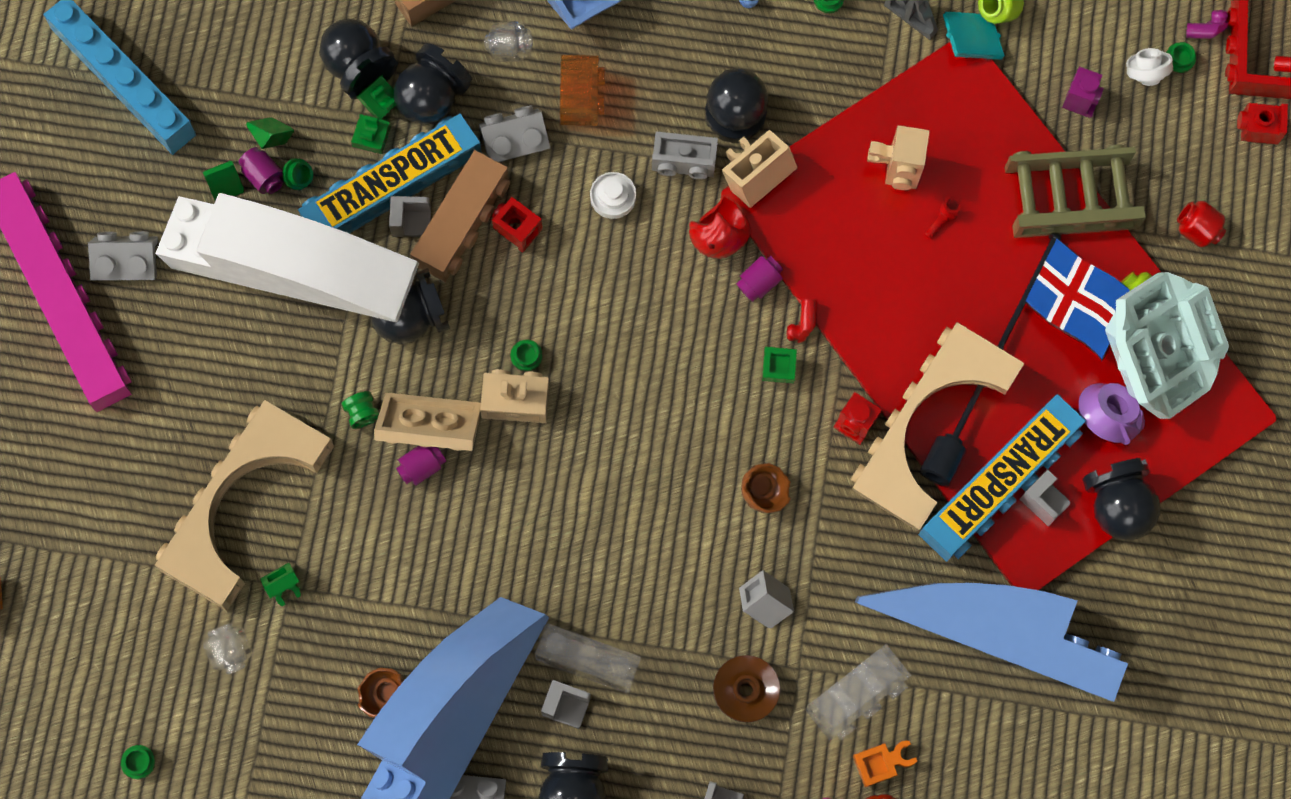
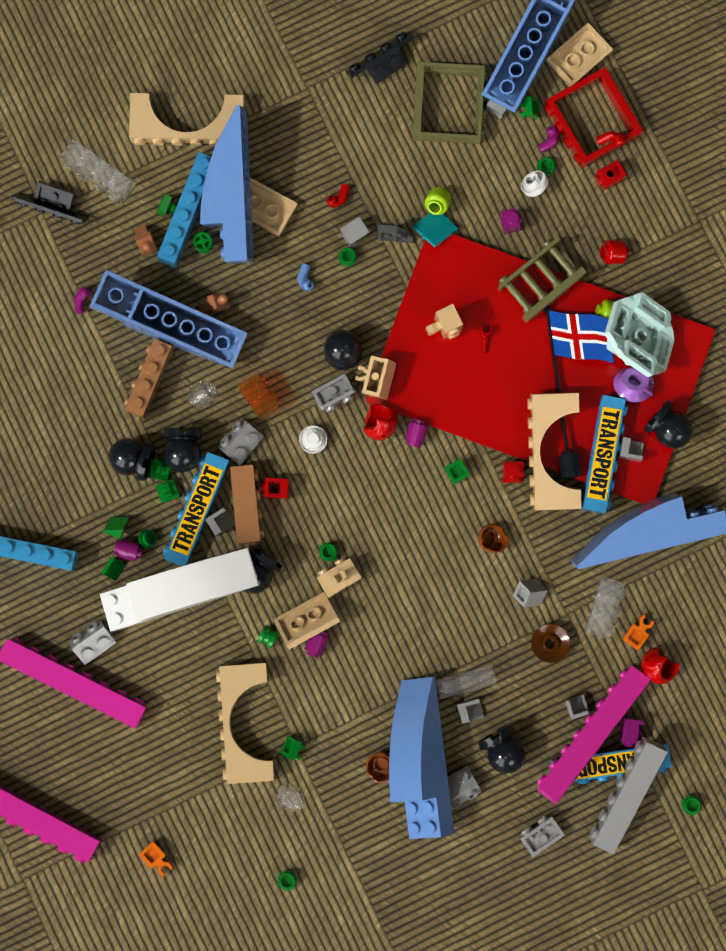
camera: 30 degrees left, 10 degrees up
red arm [786,299,817,343] -> none

